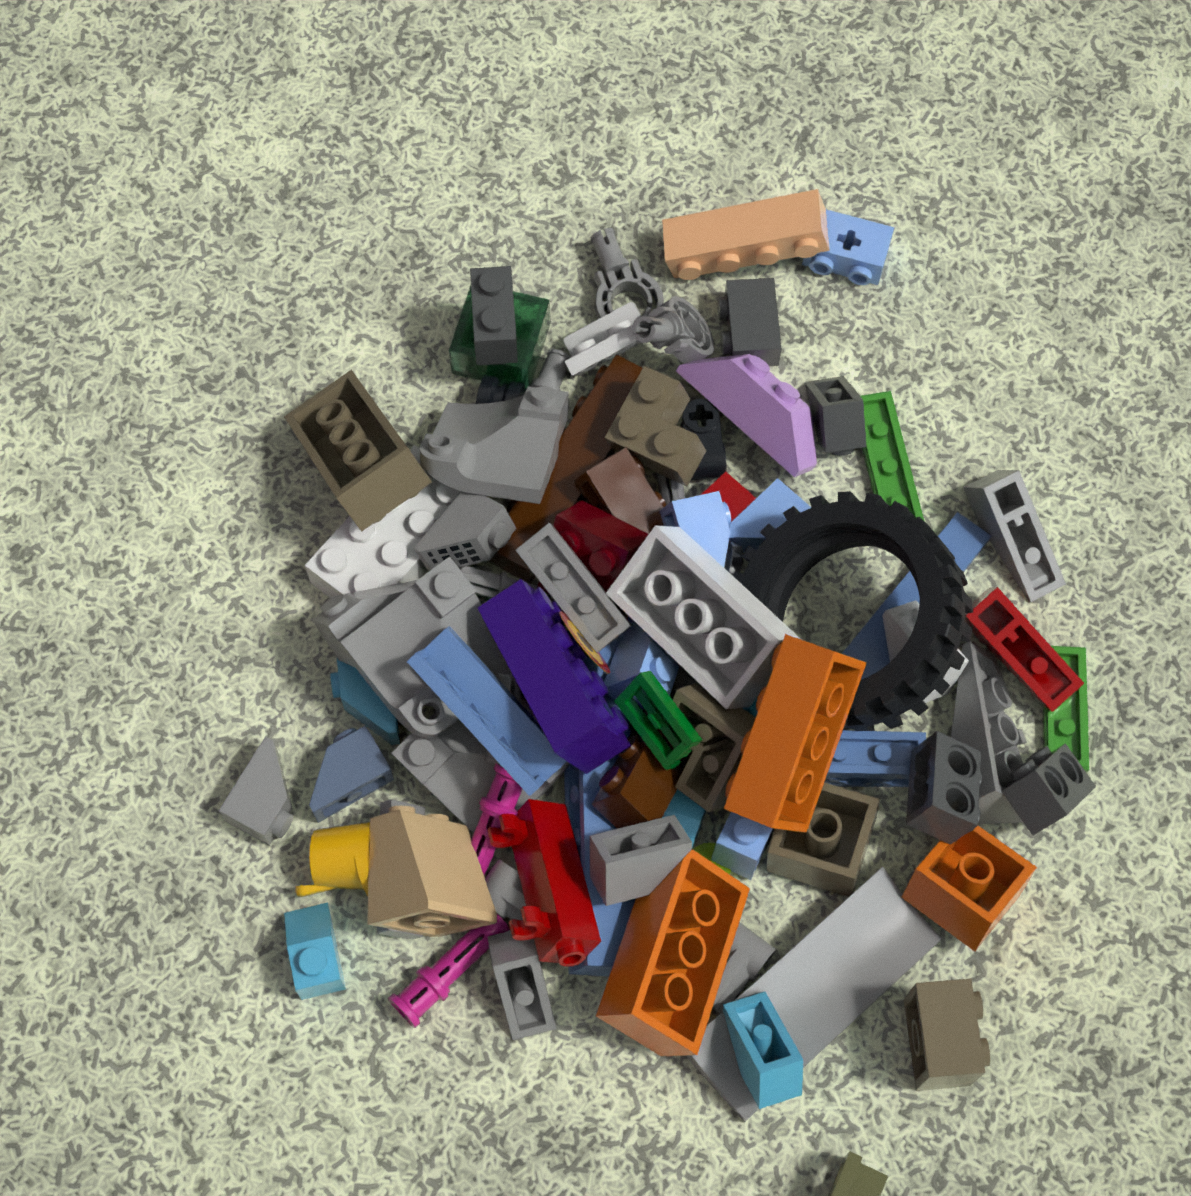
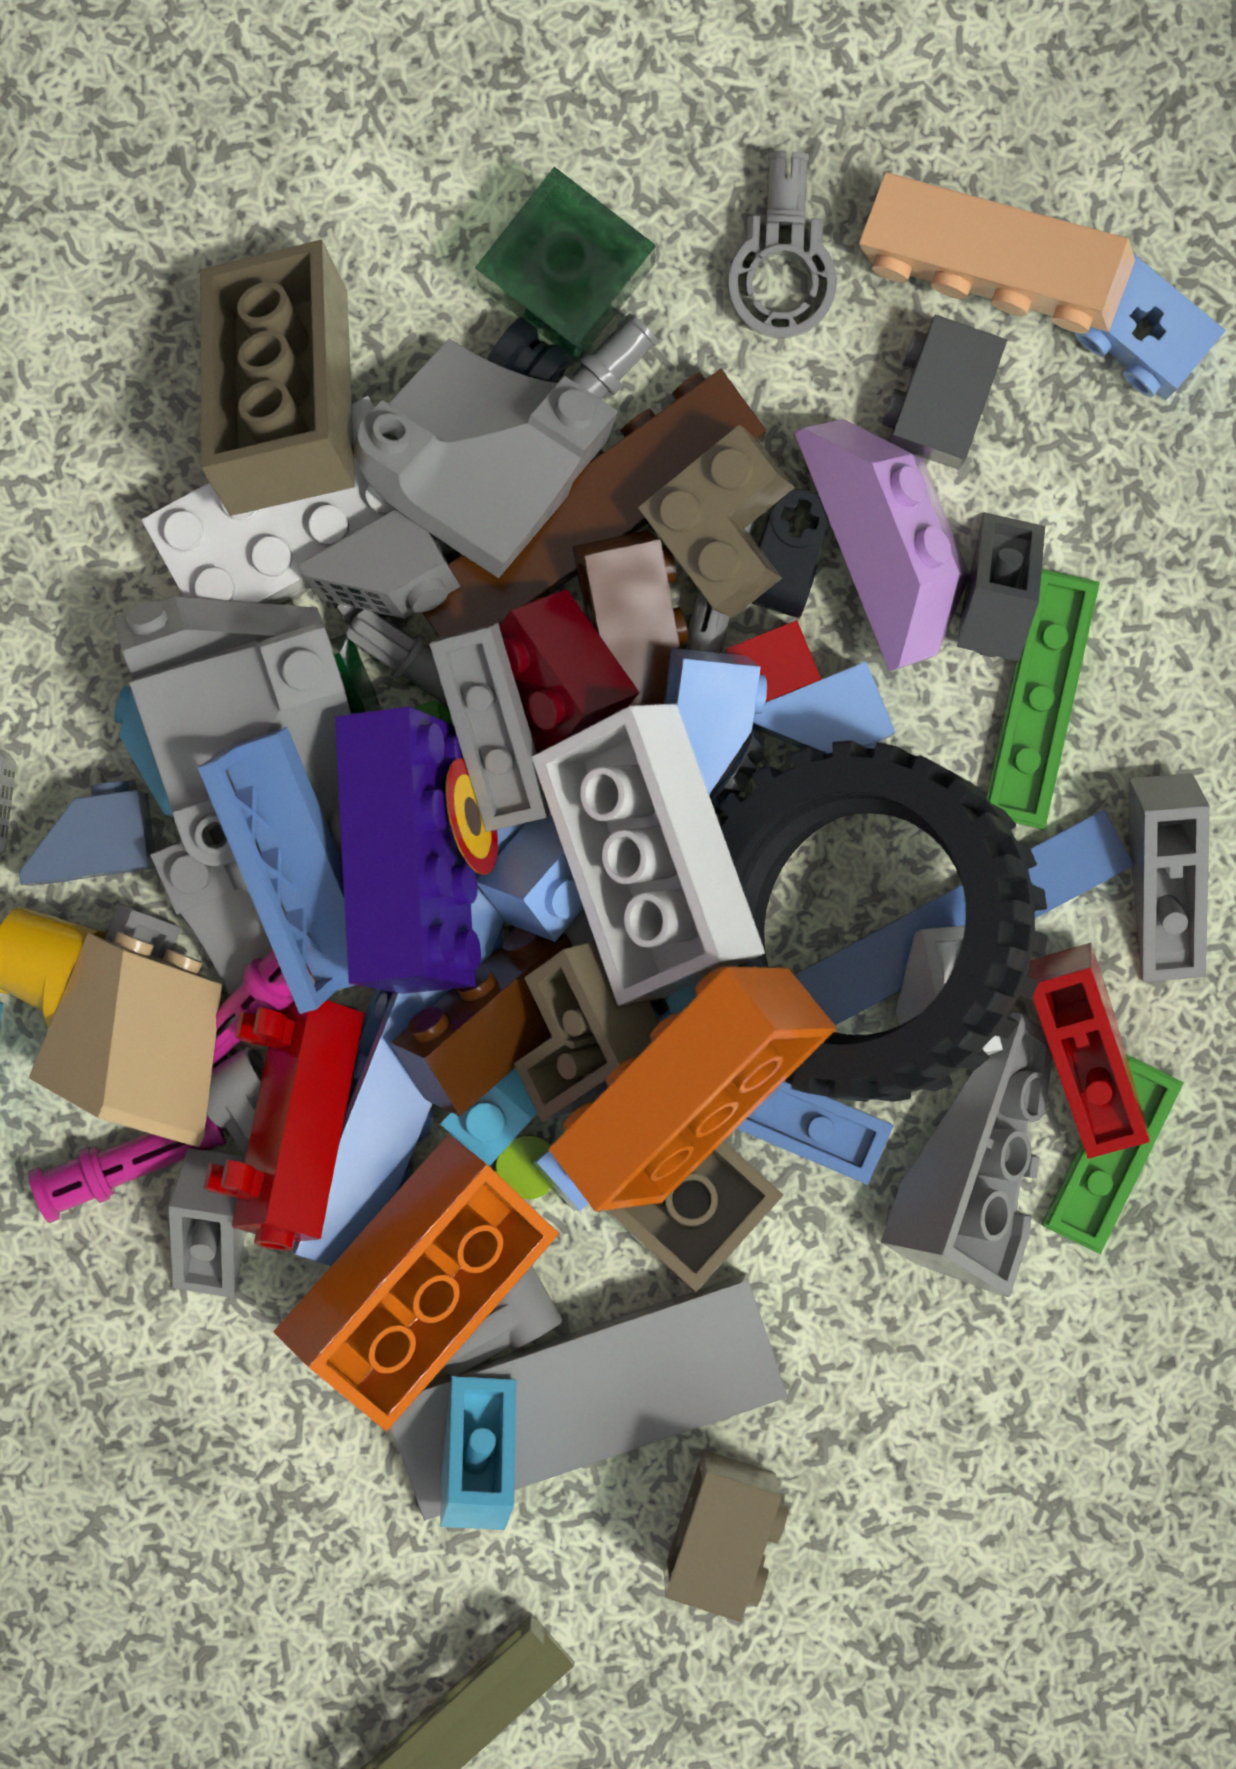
camera: 20 degrees right, 20 degrees up
dark grey brick [470,266,518,365] -> none
white bracket [564,302,642,376] -> none
light grey slope [590,815,692,906] -> none
green tile [614,671,702,770] -> none
light grey pin [632,296,714,363] -> none
orange brick [901,826,1037,951] -> none
dark grey brick [906,731,982,845] -> none
dark grey brick [1001,743,1096,835] -> none

